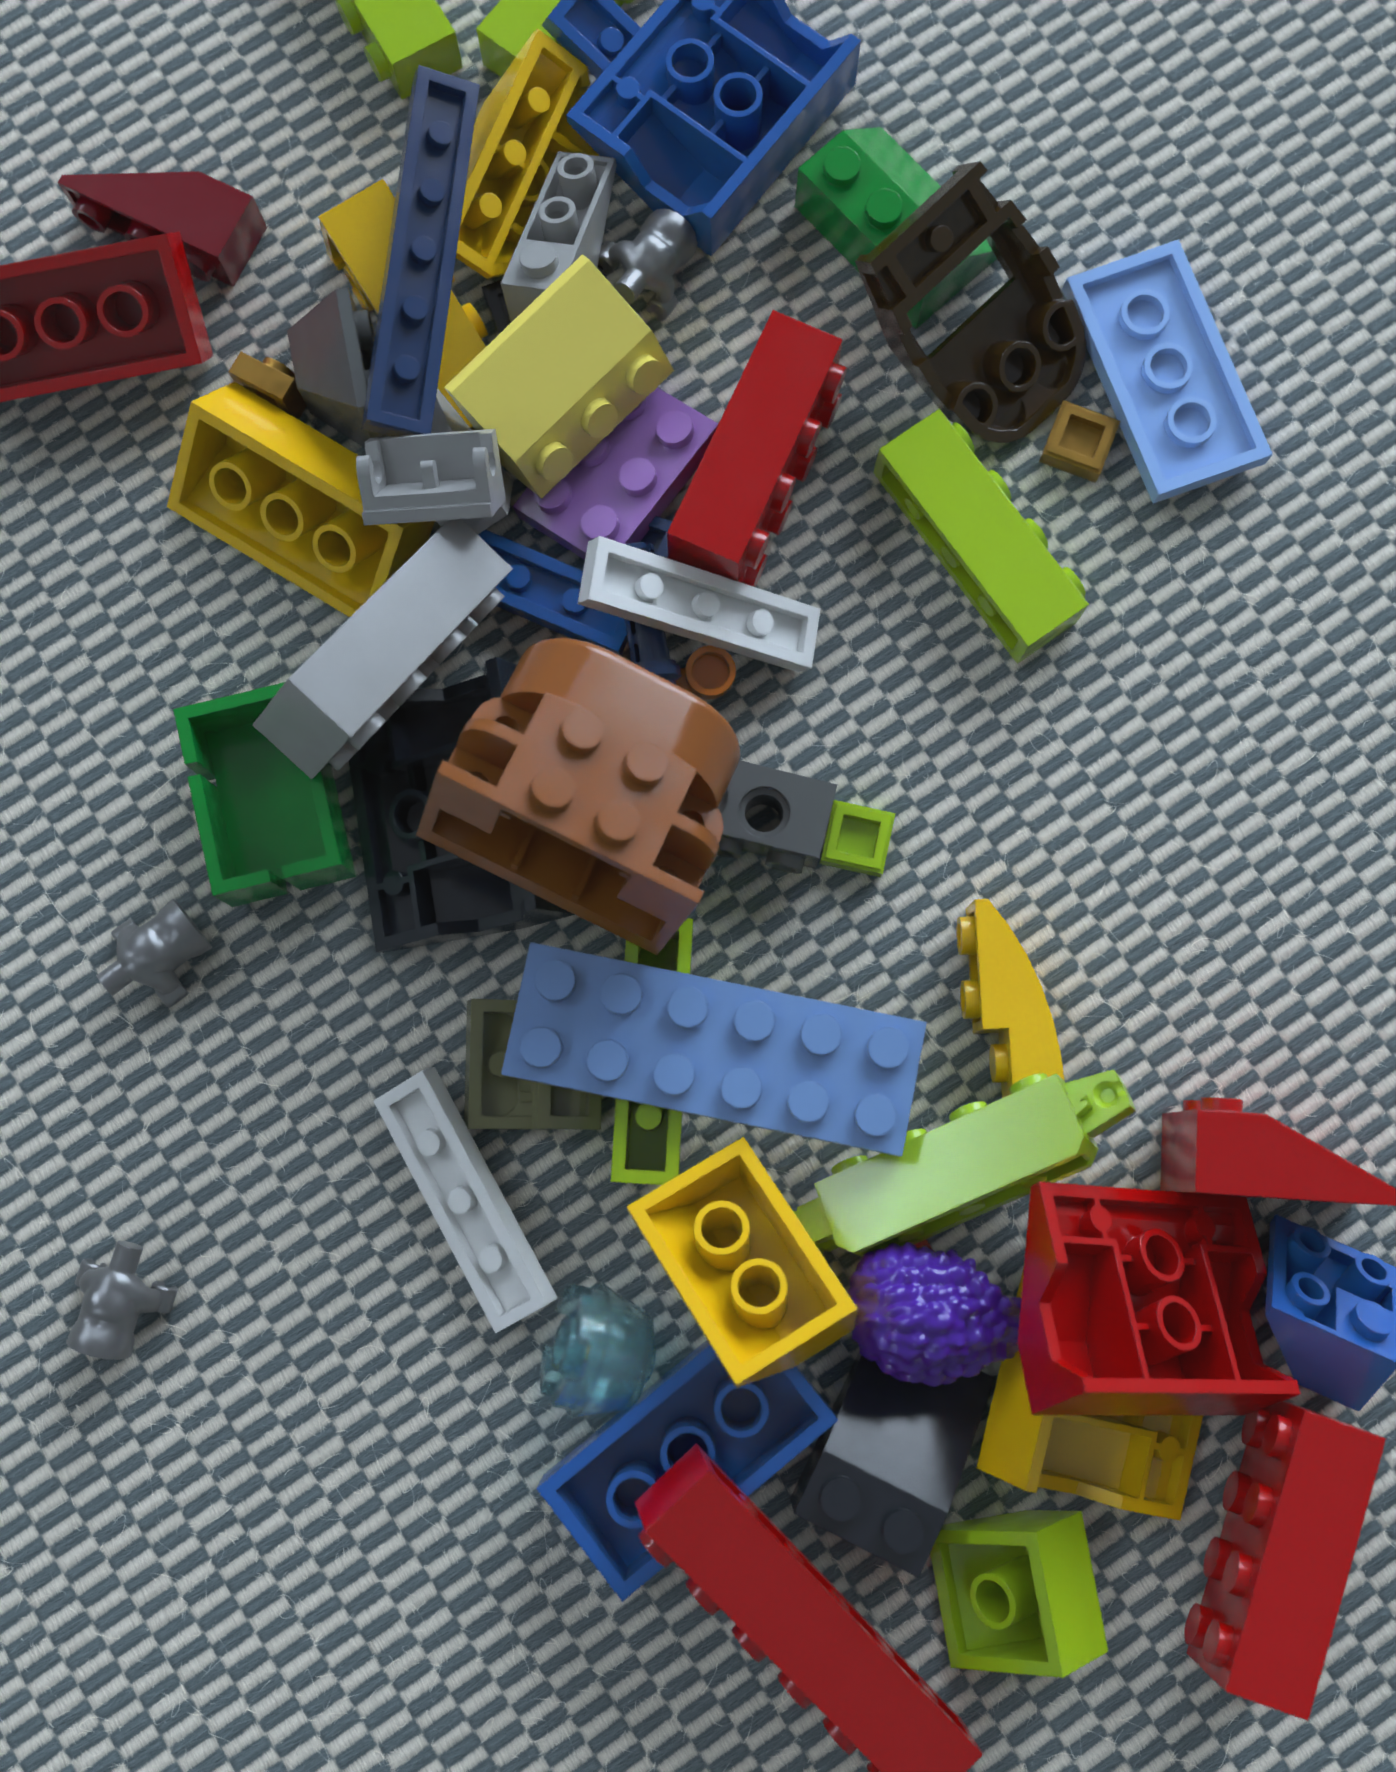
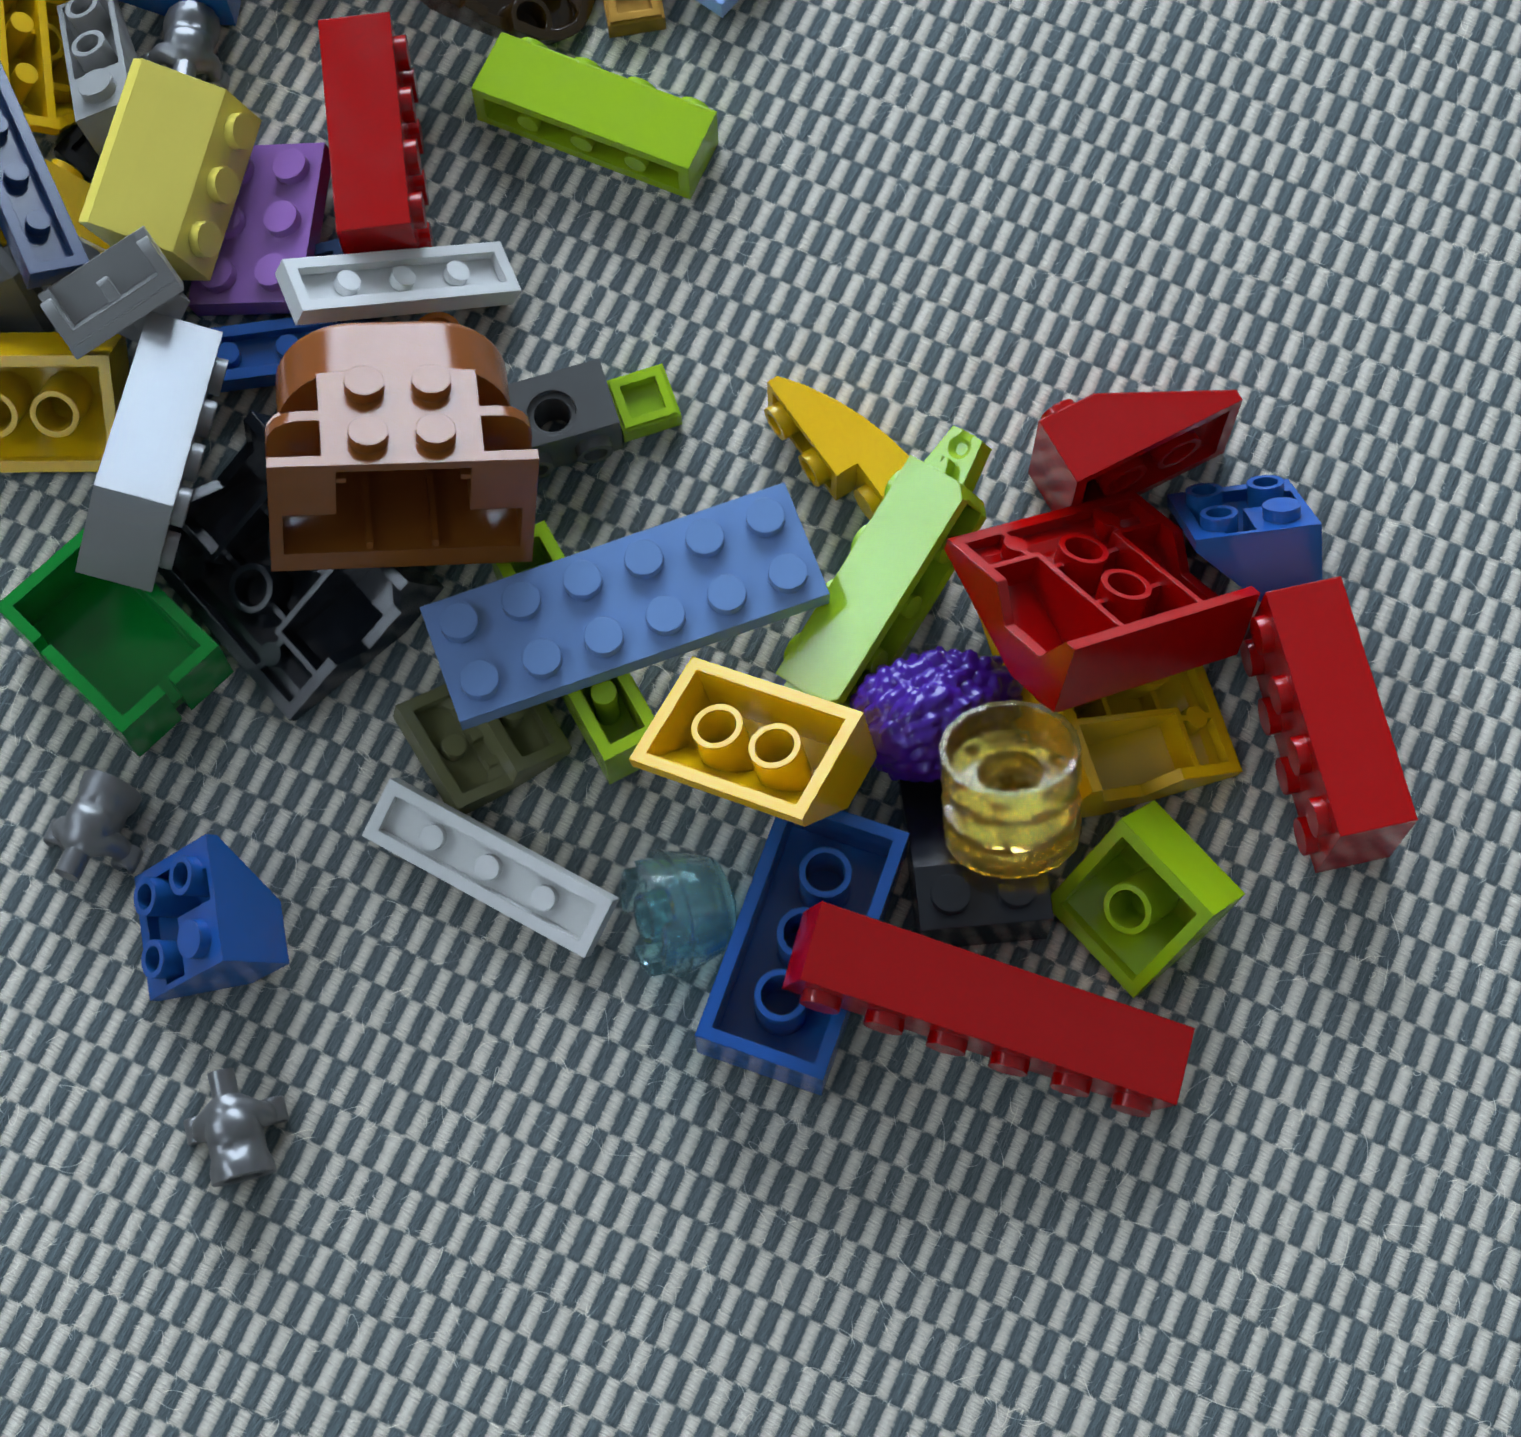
camera: 30 degrees left, 10 degrees down
none -> blue slope [134,834,290,1001]
none -> clear yellow wheel [938,700,1082,879]

